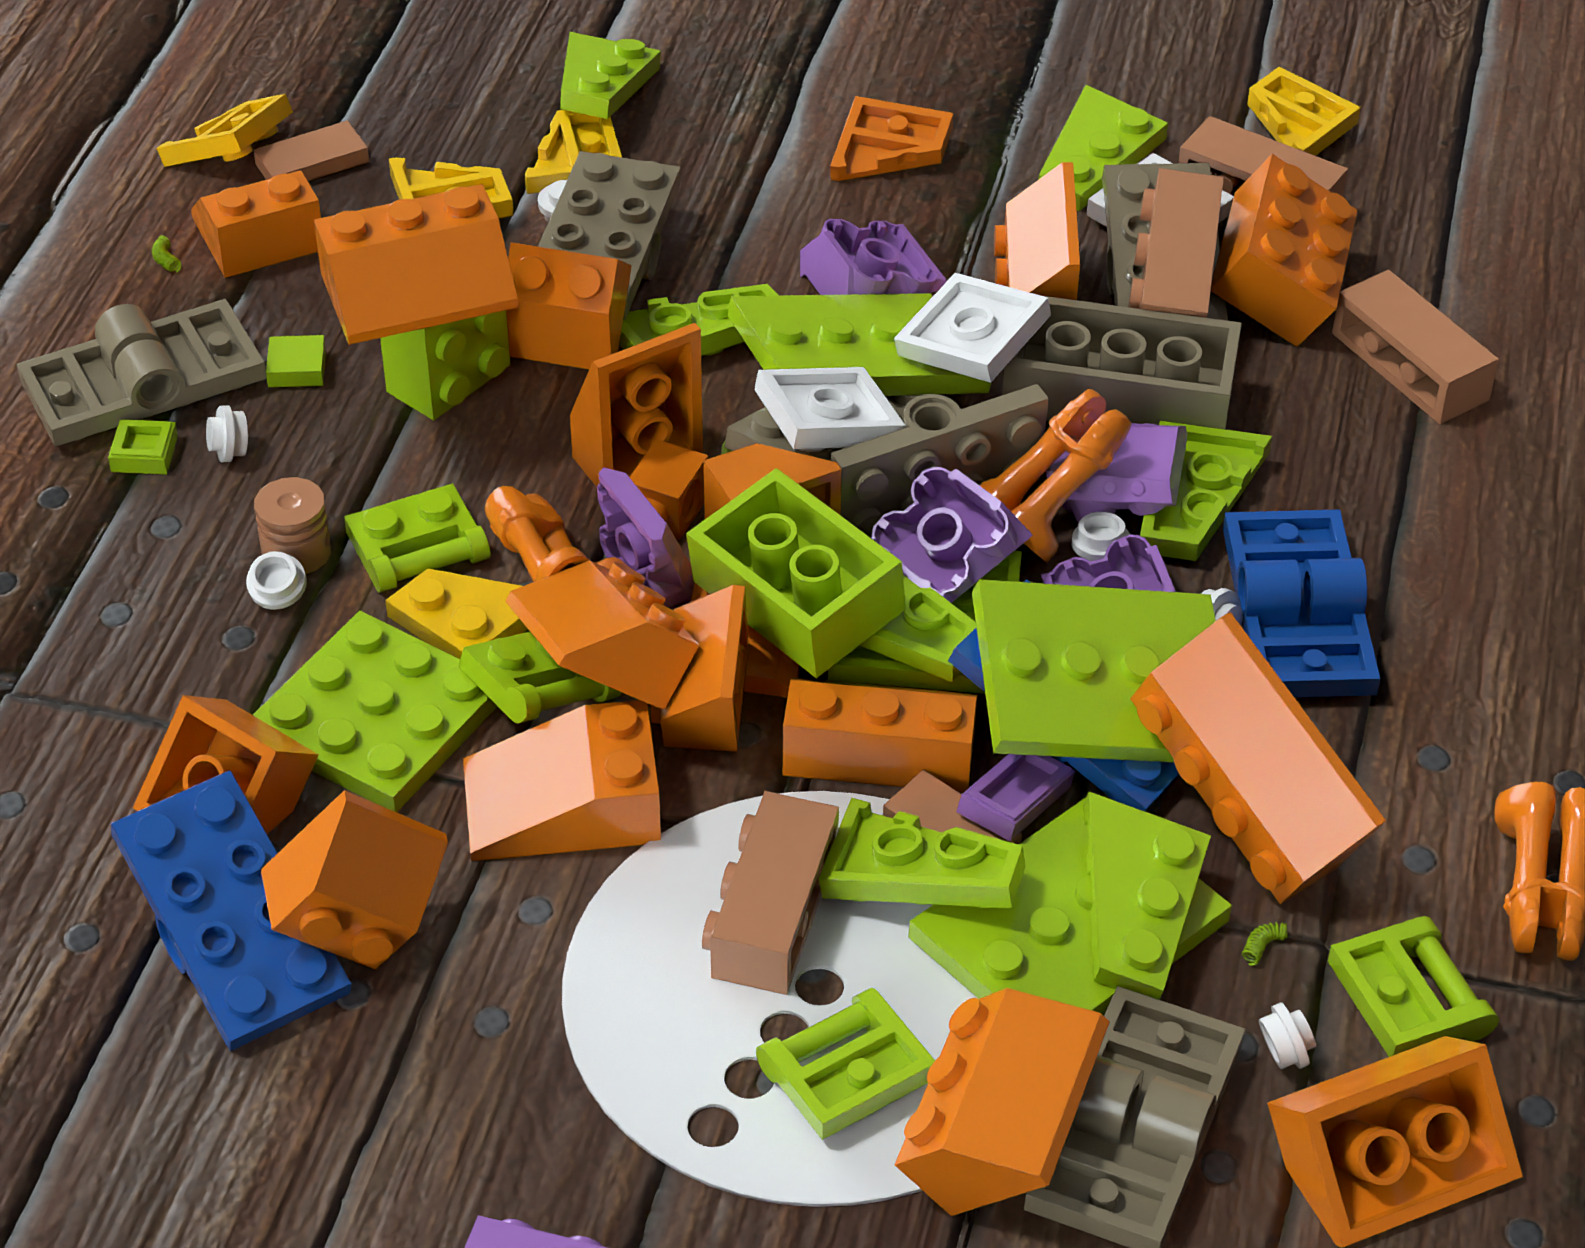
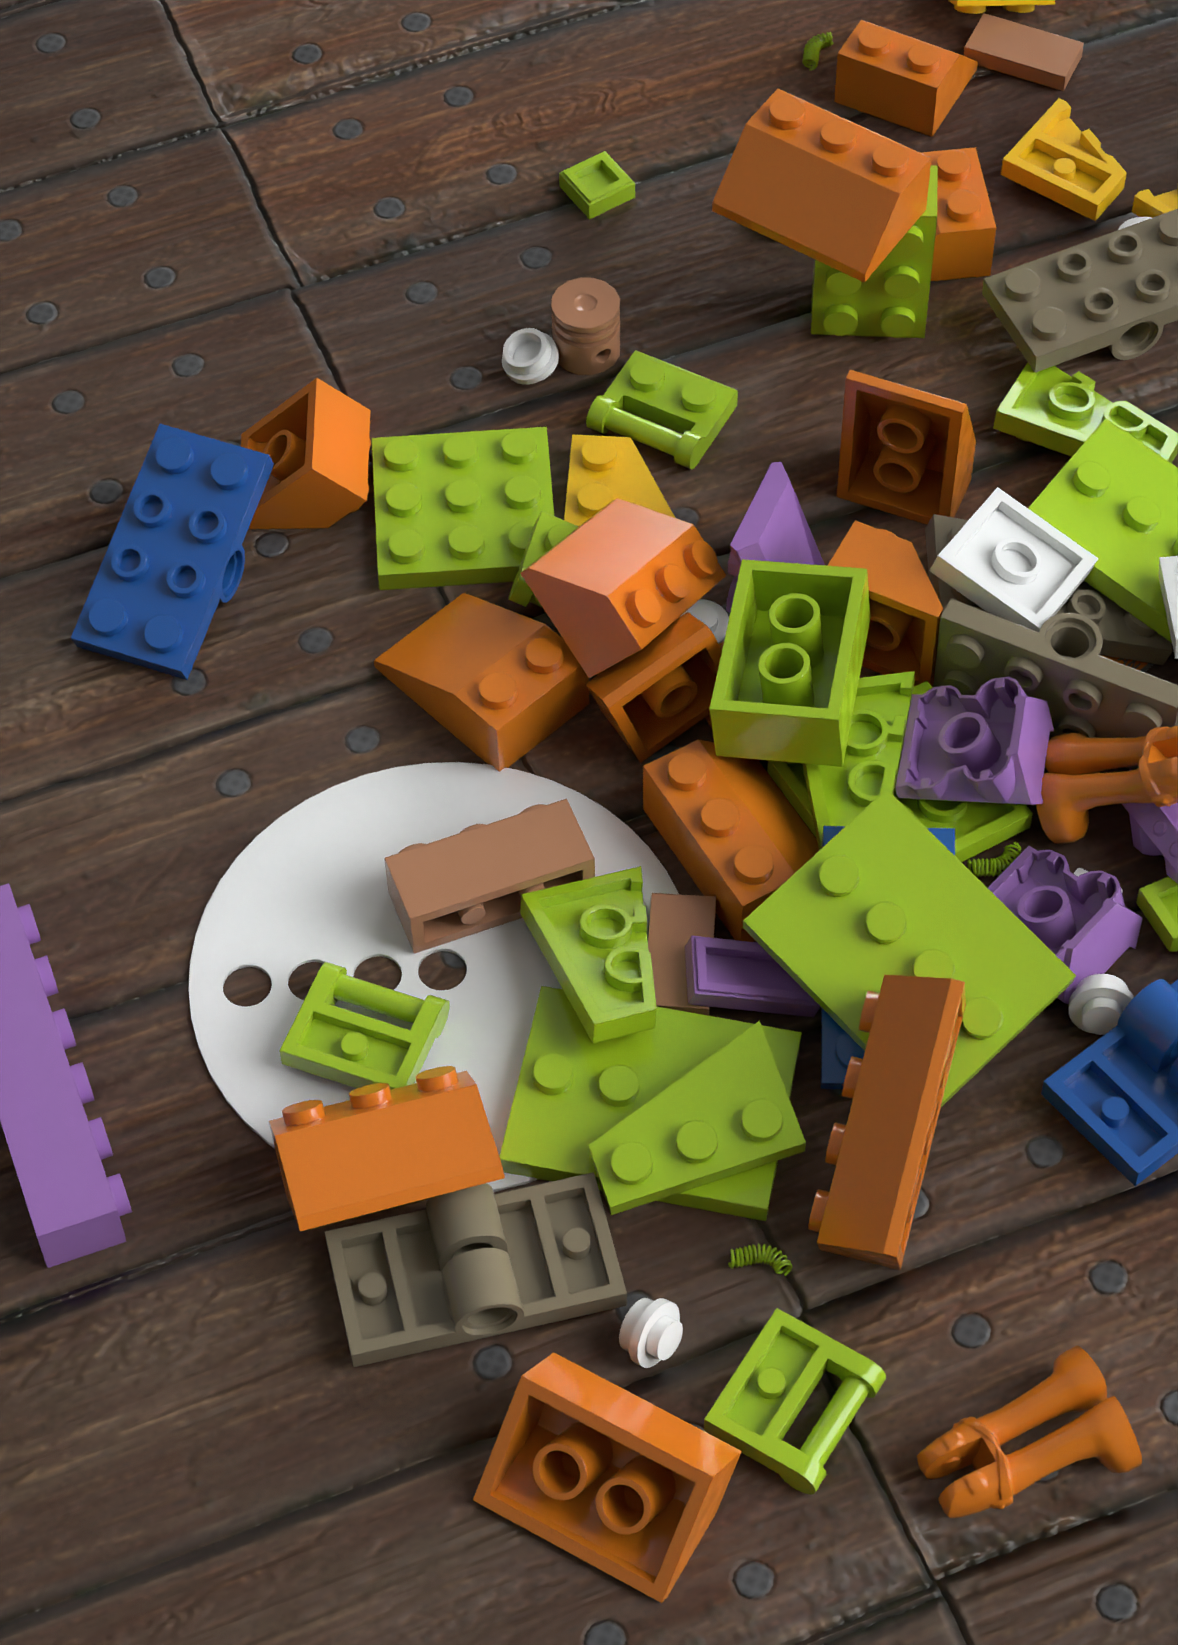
camera: 55 degrees right, 10 degrees up
dark tan plate [16,299,267,447] -> none
white plate [206,406,248,462] -> none
orange slope [261,790,448,970] -> none
orange piece [485,486,629,582] -> none
orange slope [506,242,632,370] -> none
orange brick [629,439,708,540] -> none
white plate [1072,512,1130,561] -> none

